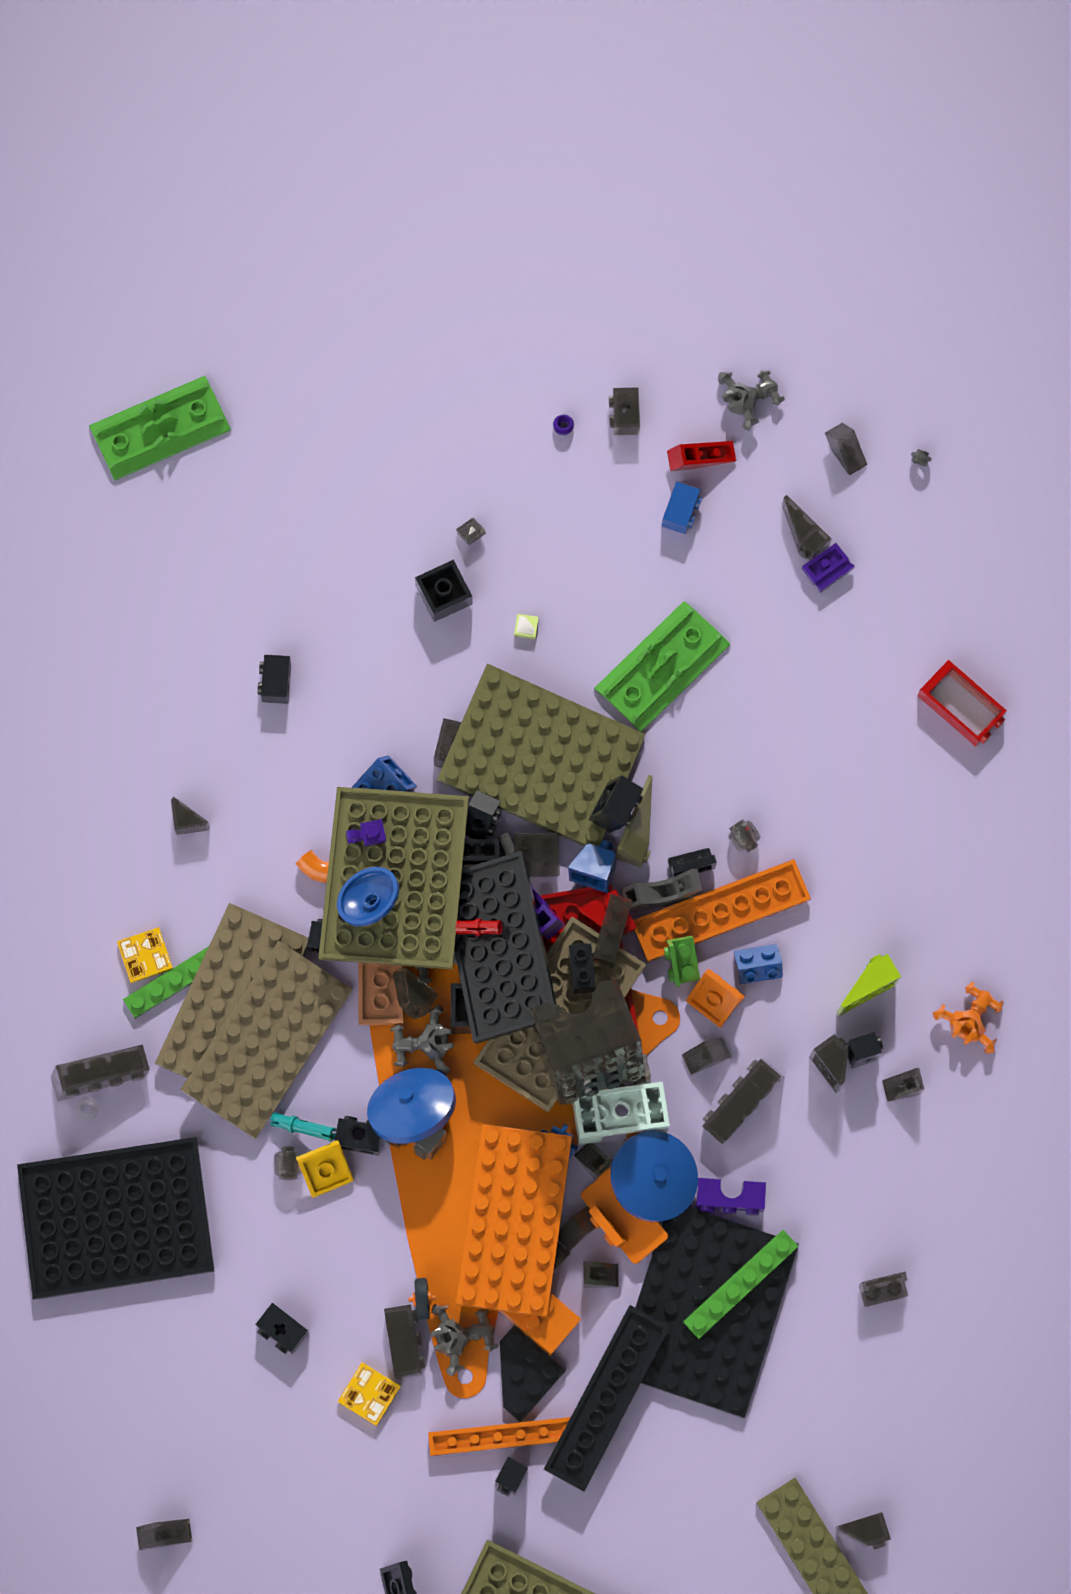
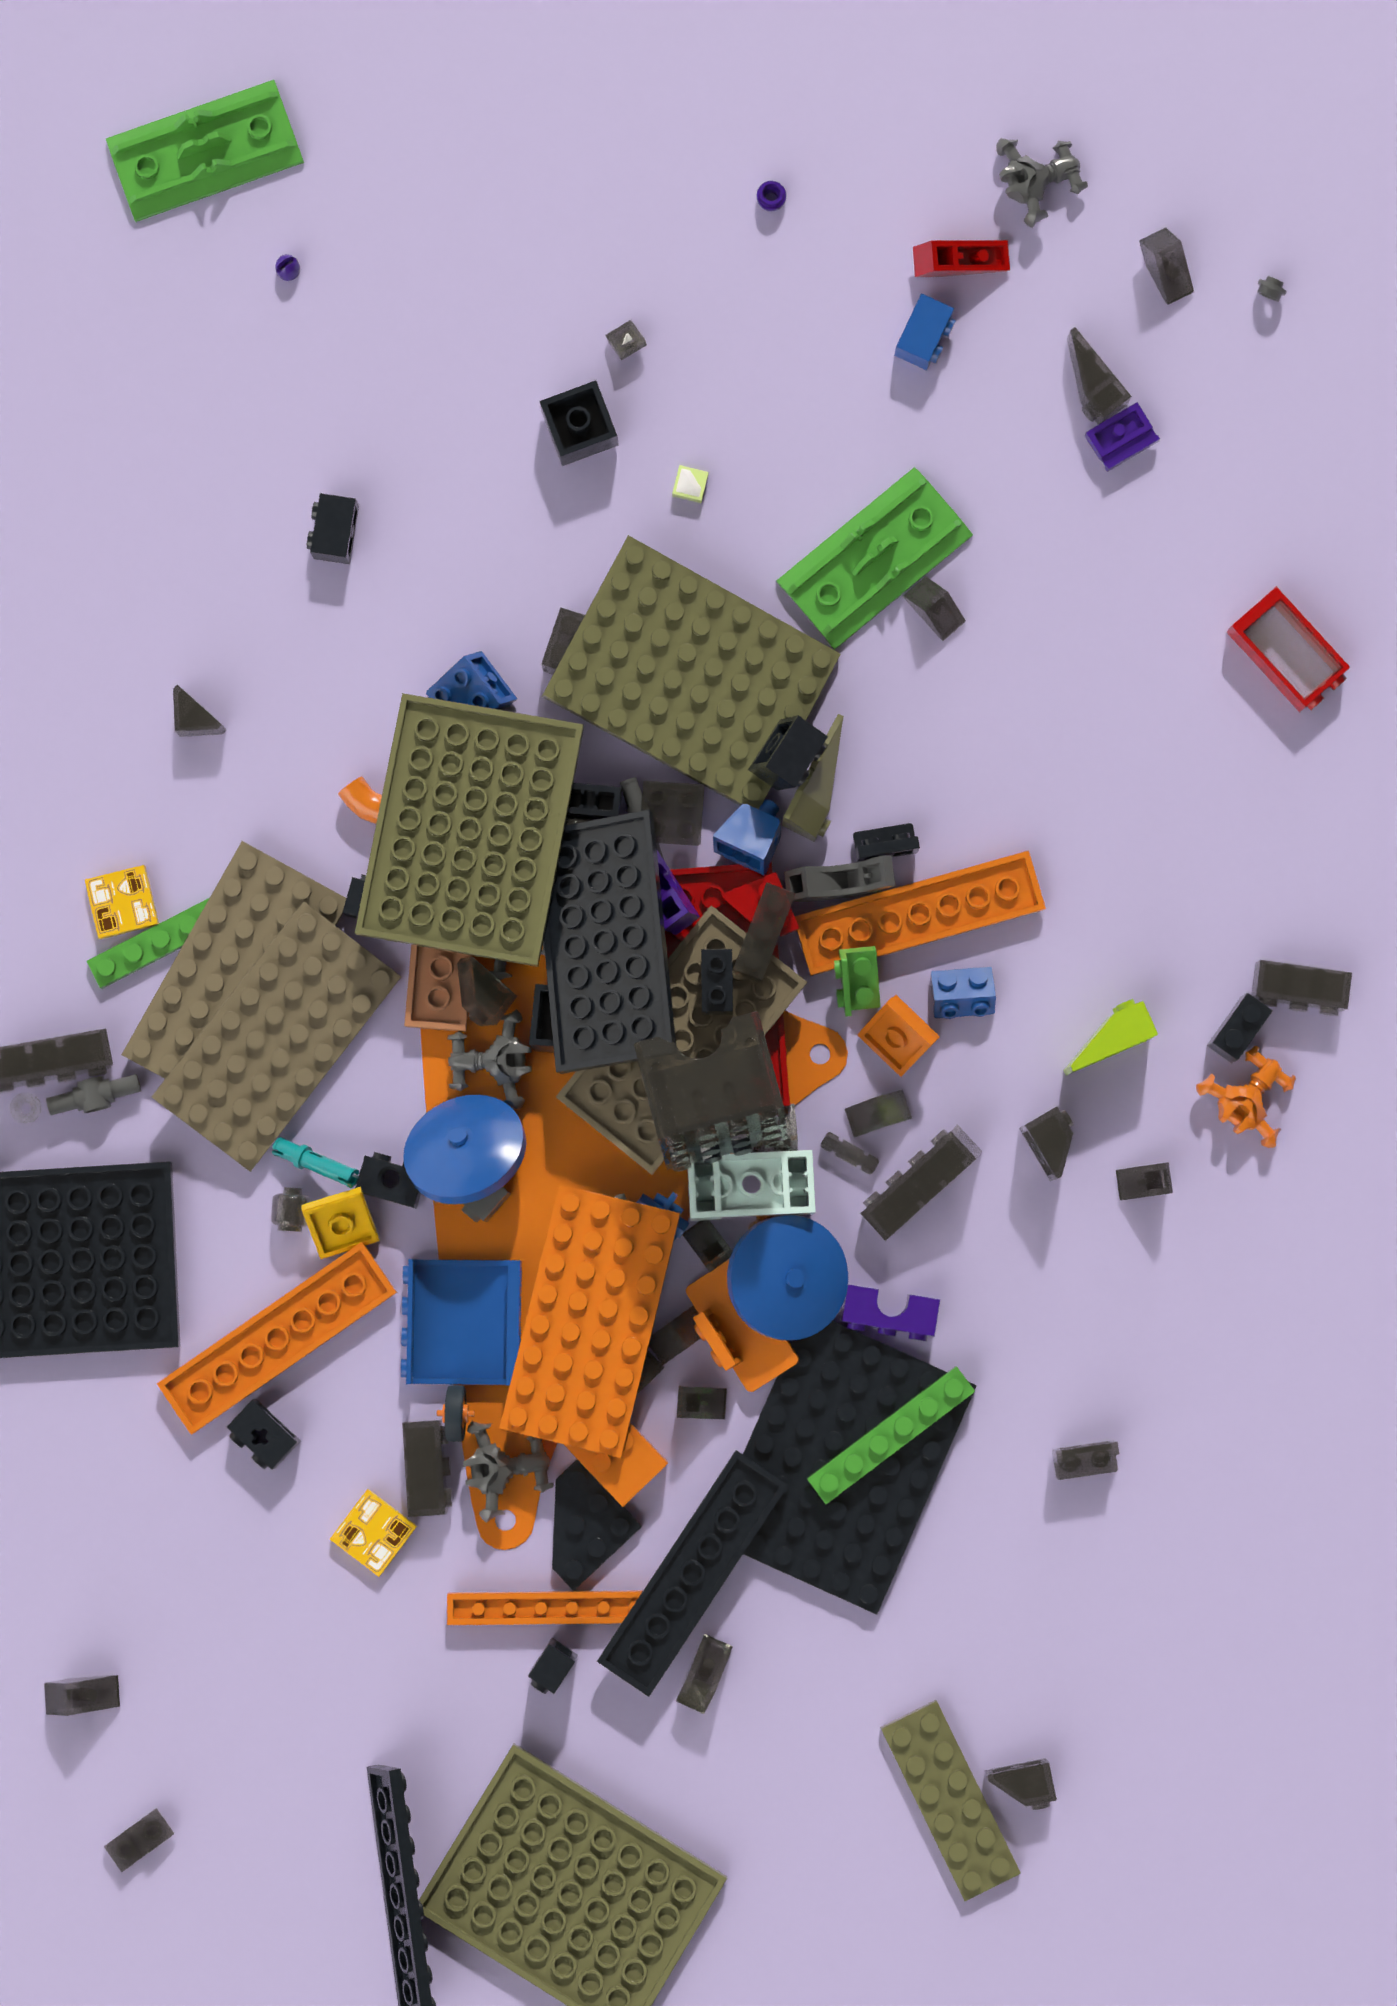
camera: 10 degrees right, 10 degrees up
blue dish [337,867,399,926] -> none
dark purple plate [346,819,386,847] -> none
red pin [455,918,503,936] -> none
black brick [466,791,501,839] -> none
clear smoke brick [609,387,640,435] -> none
clear smoke head [728,819,761,853] -> none
black brick [844,1031,884,1069] -> none
none -> dark grey pin [46,1074,141,1115]
none -> orange plate [156,1242,398,1435]
none -> dark purple hinge [275,254,300,281]
none -> blue panel [401,1259,522,1385]
none -> clear smoke slope [676,1634,733,1714]
none -> clear smoke axle [820,1132,879,1174]
none -> clear smoke slope [903,576,966,641]
none -> black brick [1206,993,1273,1063]
none -> clear smoke brick [1251,960,1352,1016]

